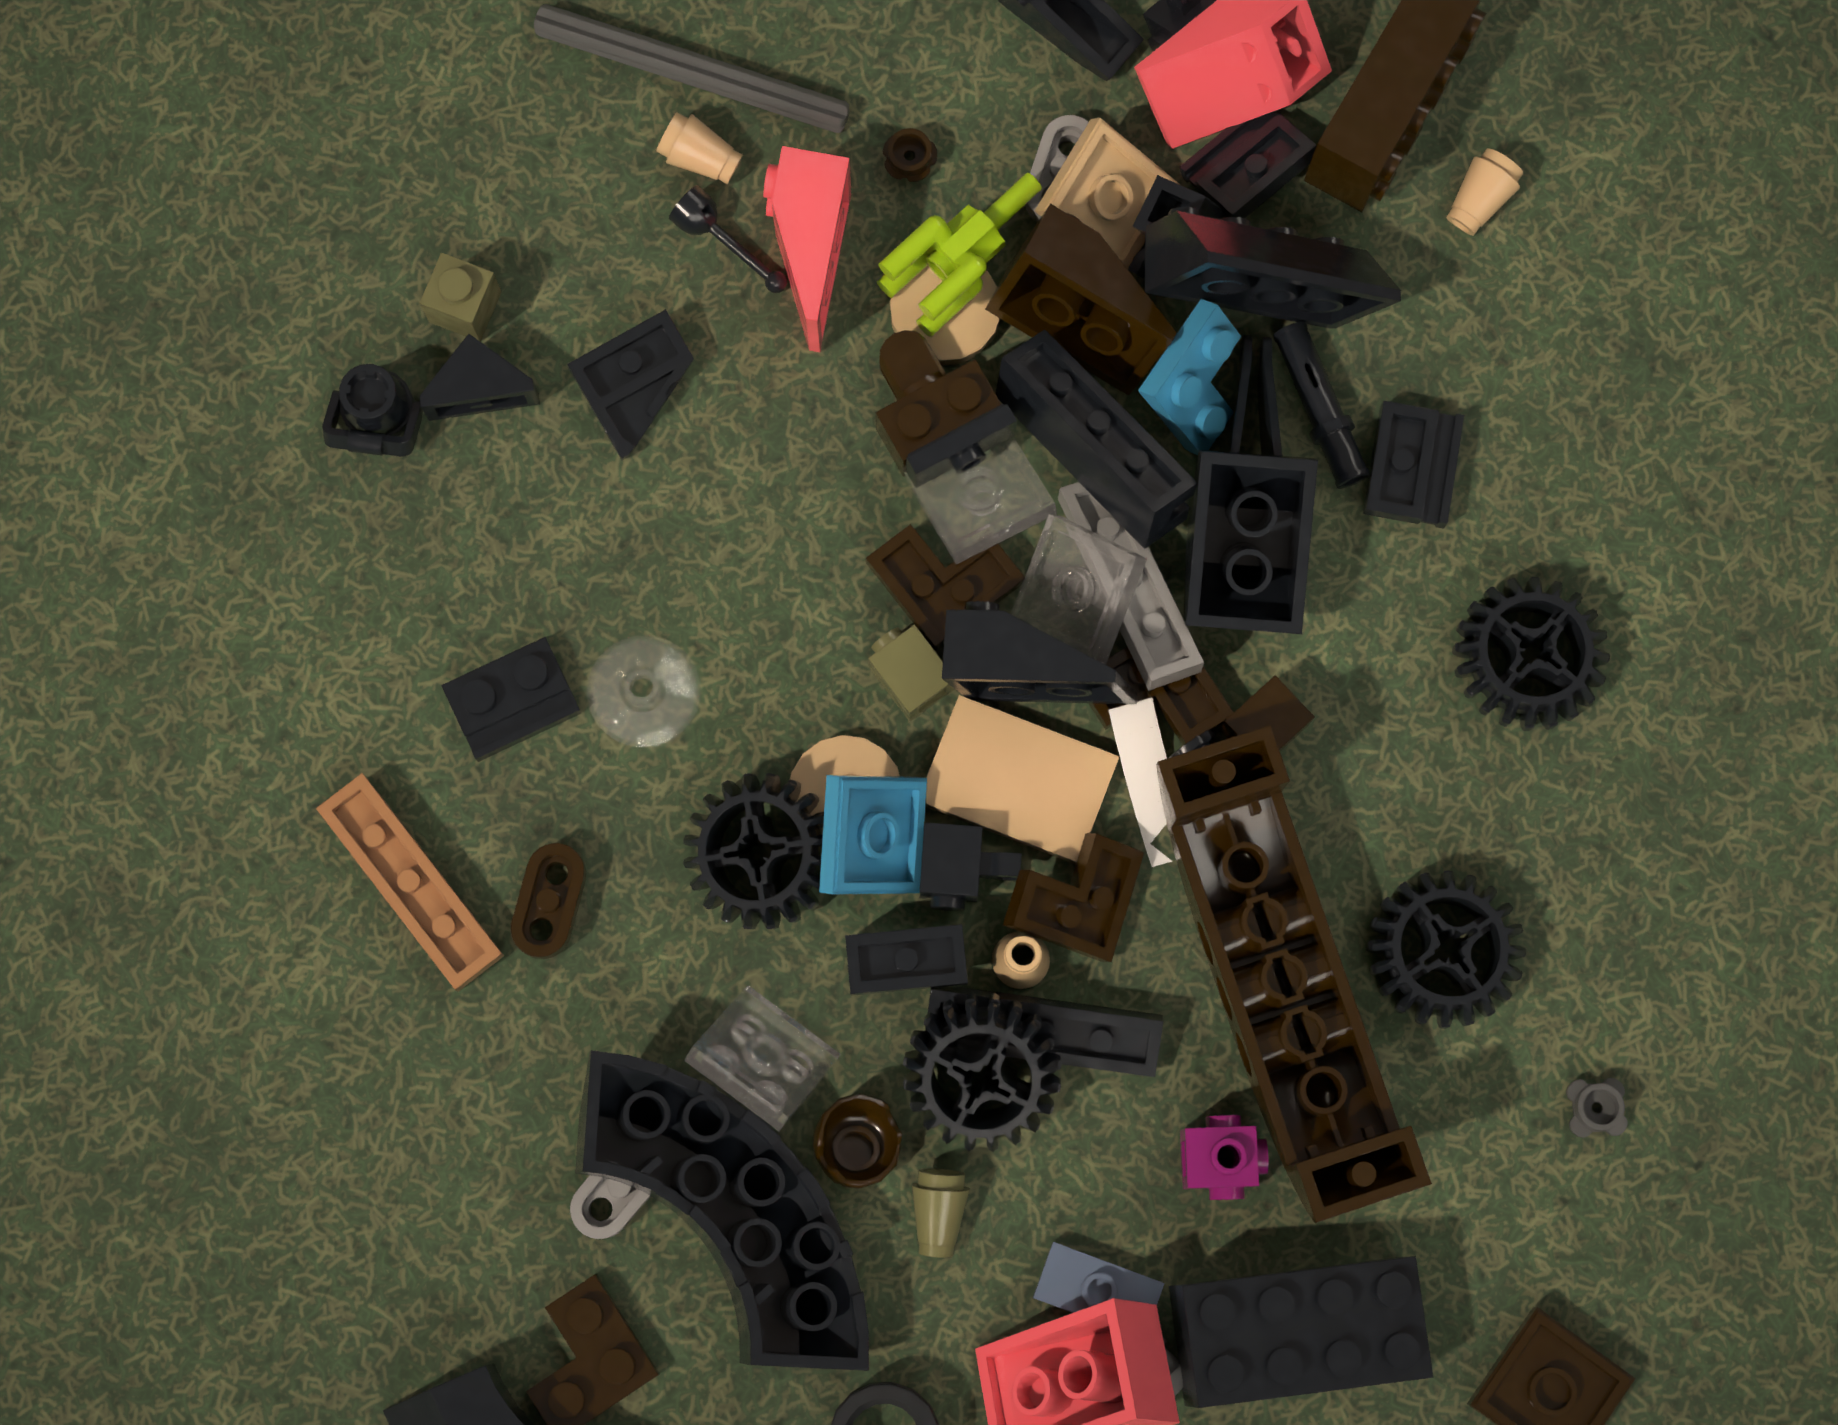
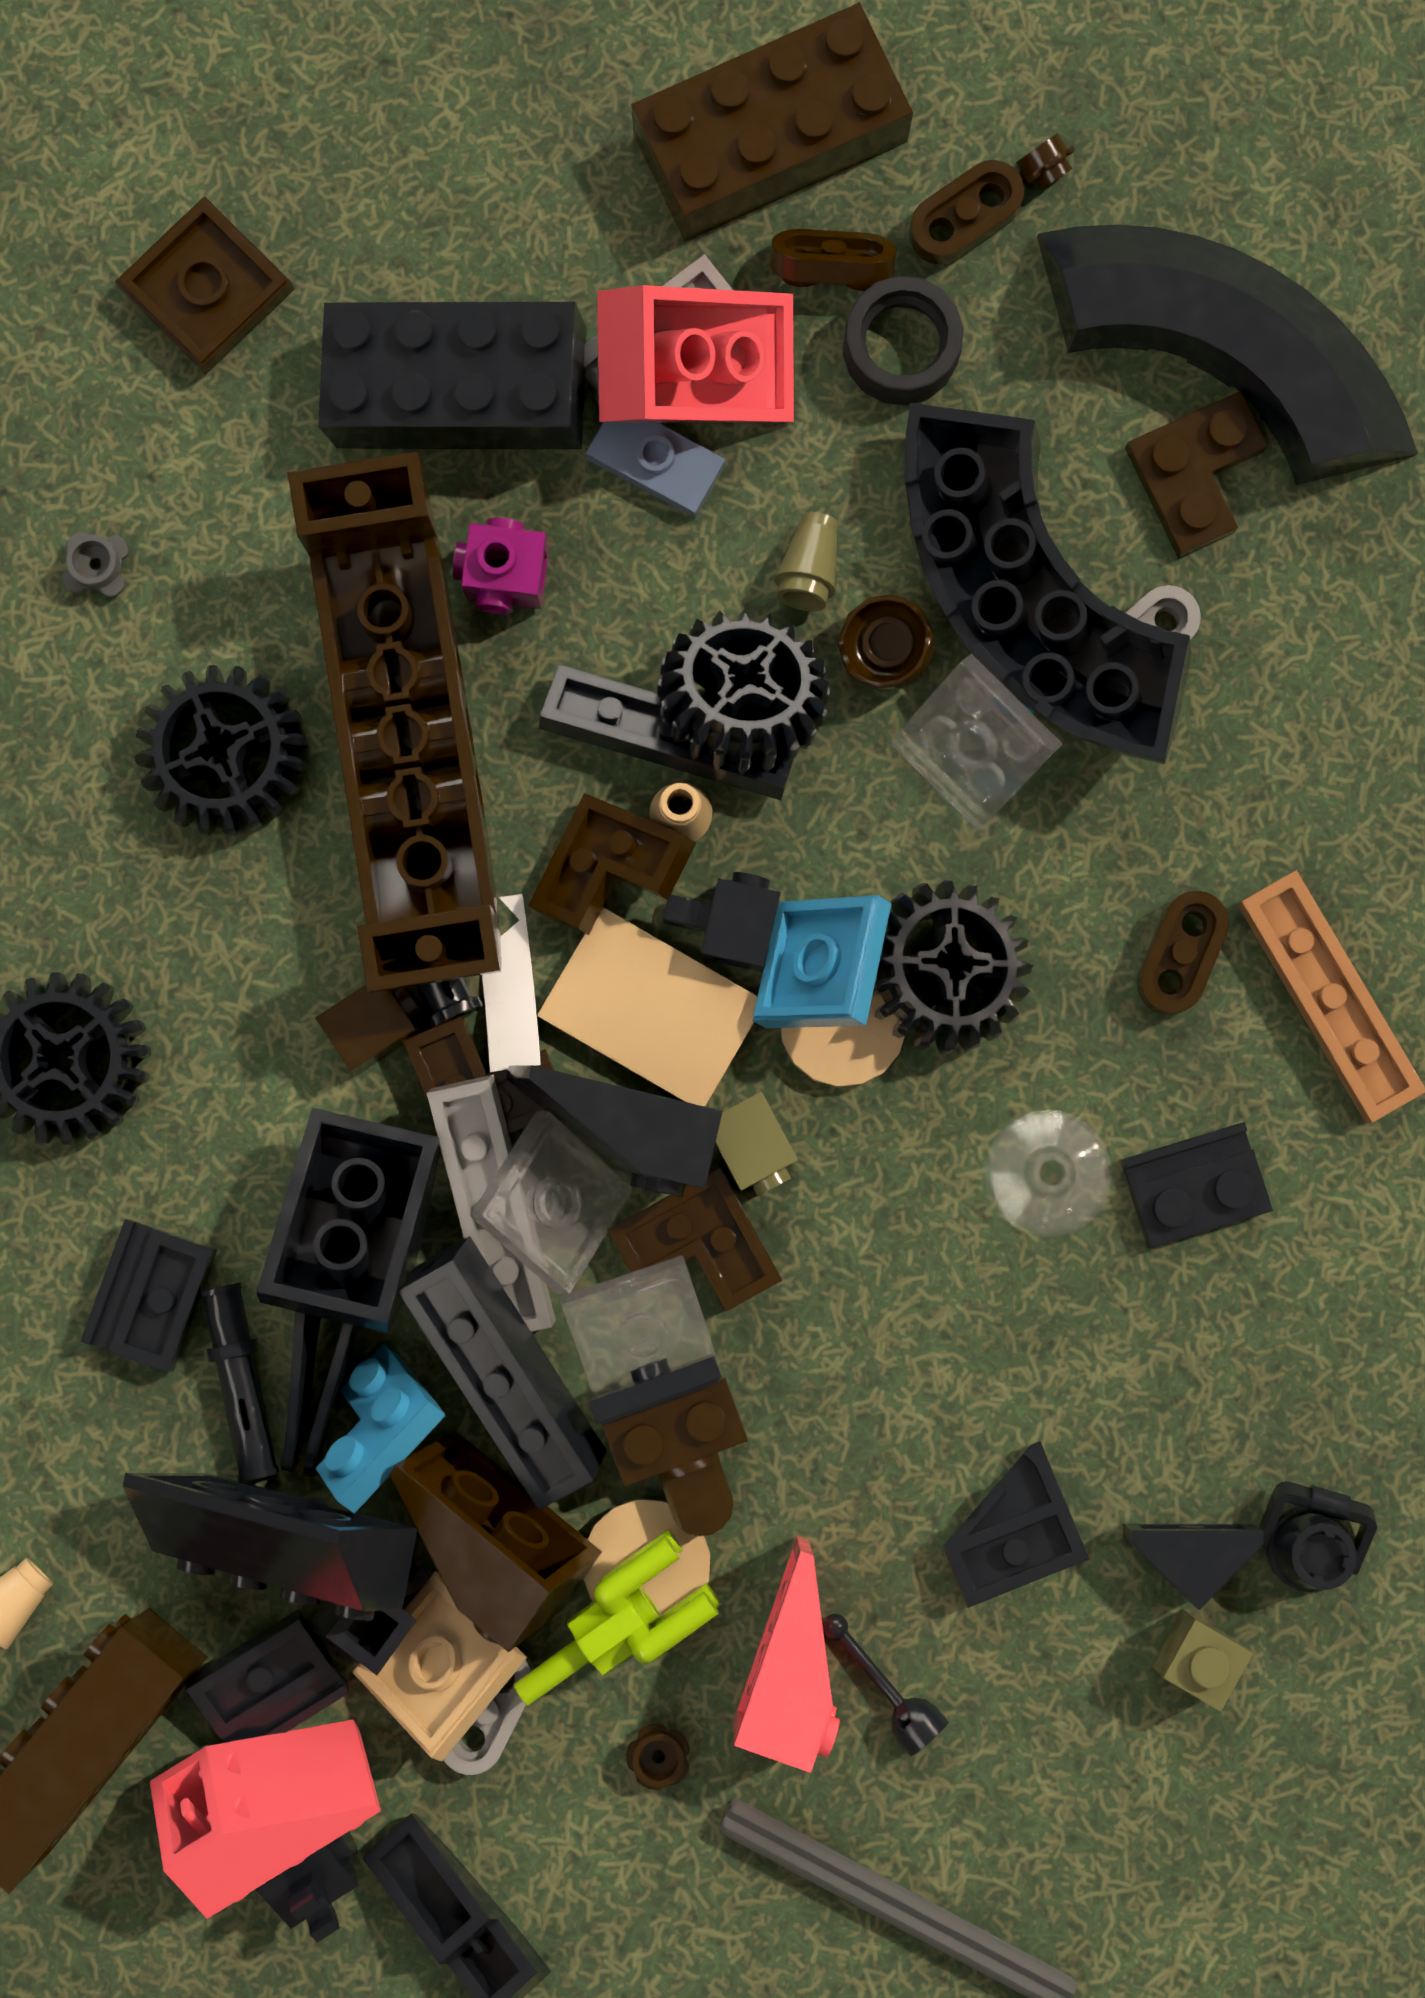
camera: 170 degrees left, 5 degrees up
tan cone [656,112,743,184] -> none
black panel [845,924,968,996] -> none

